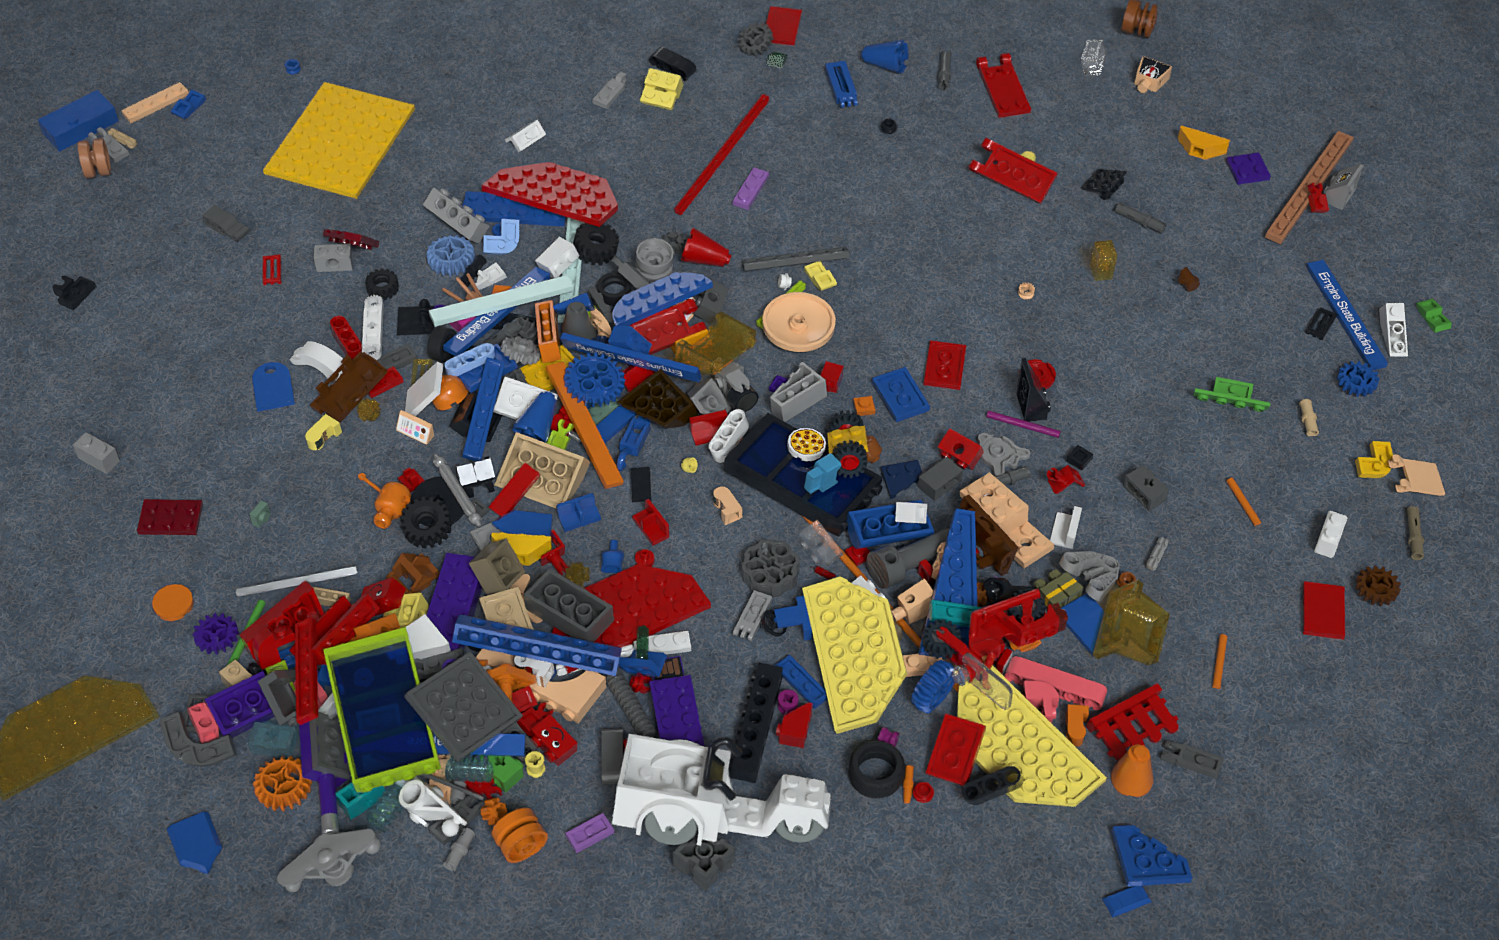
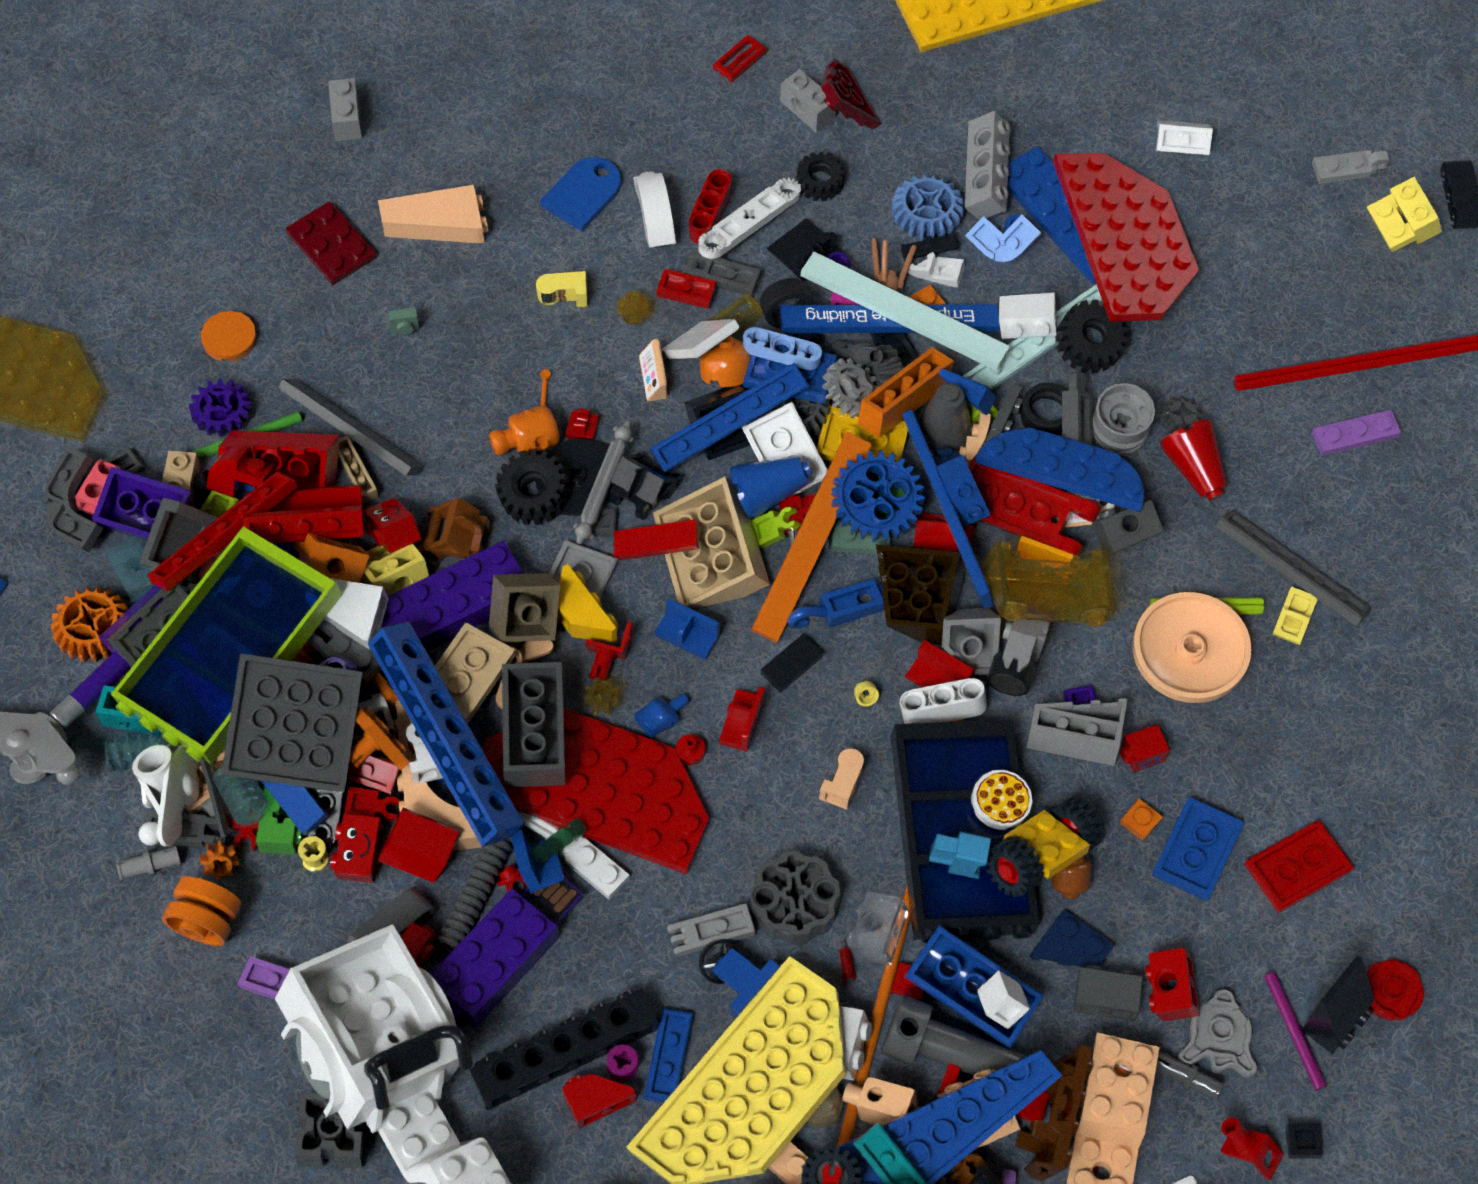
camera: 50 degrees right, 10 degrees up
reddish brown piece [310,352,387,423] -> none
blue tile [492,510,552,536] -> none
blue tile [596,406,635,443] -> none
white plate [778,273,791,291] -> none
none -> light nougat slope [378,185,488,243]
none -> red slope [378,807,459,883]

